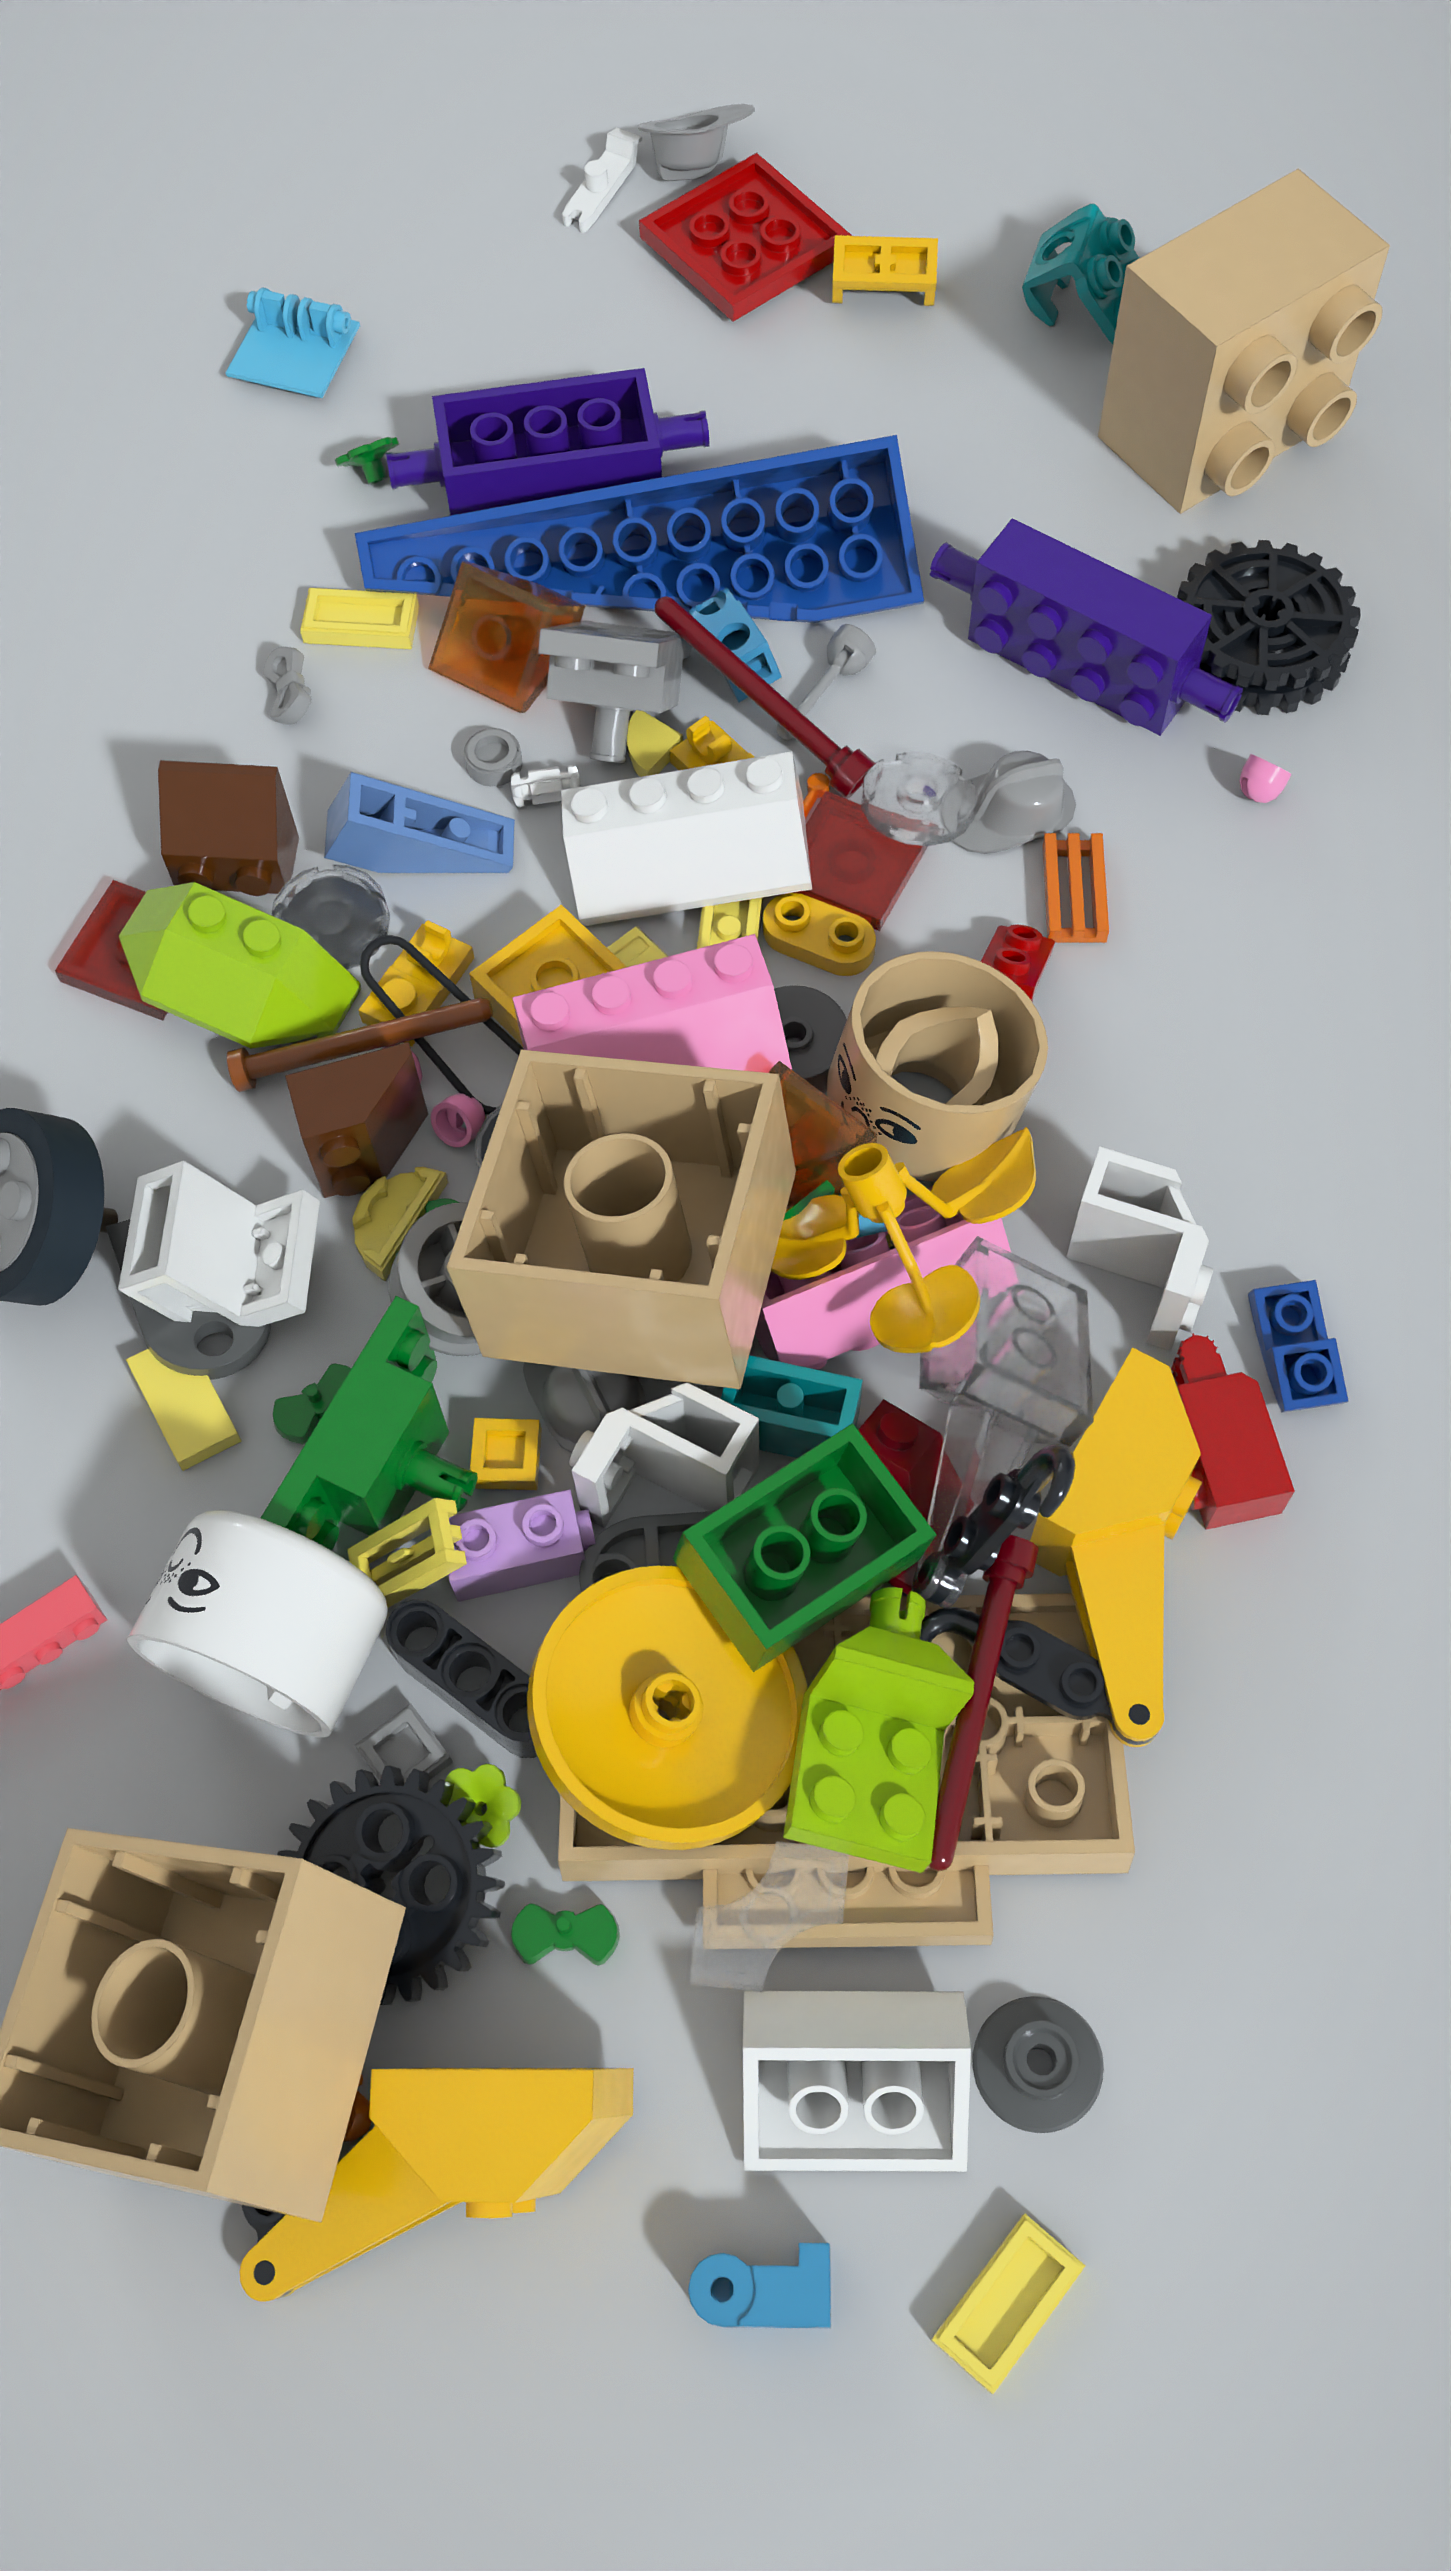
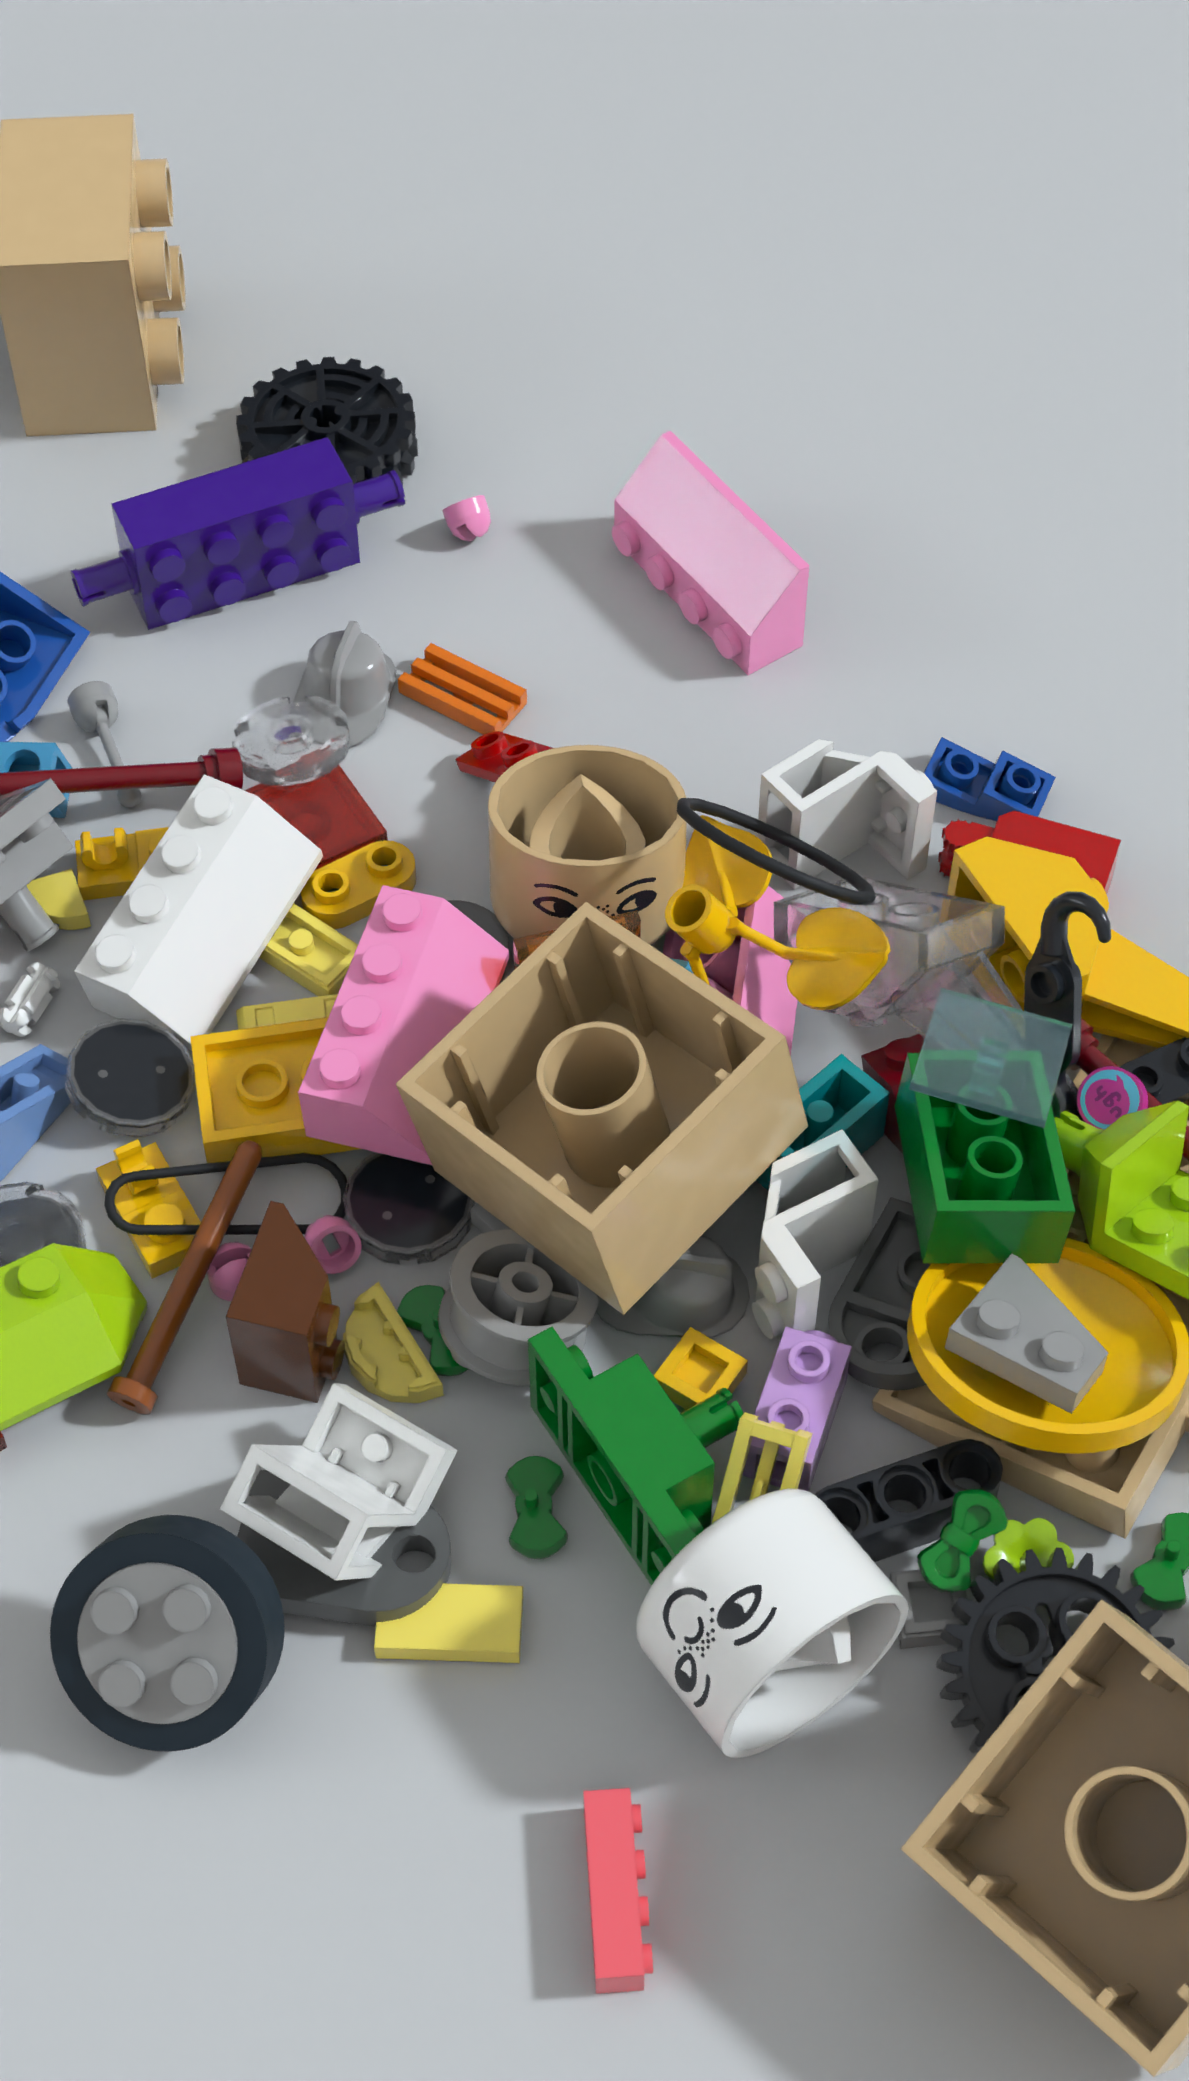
camera: 60 degrees left, 10 degrees down
none -> black tile [65,1019,195,1138]
none -> bright pink slope [612,431,809,675]
none -> black piece [677,798,876,904]
none -> clear light blue piece [909,988,1073,1128]
none -> green piece [917,1489,1008,1593]
none -> light grey wing [945,1254,1108,1414]
none -> tile [1077,1066,1148,1129]

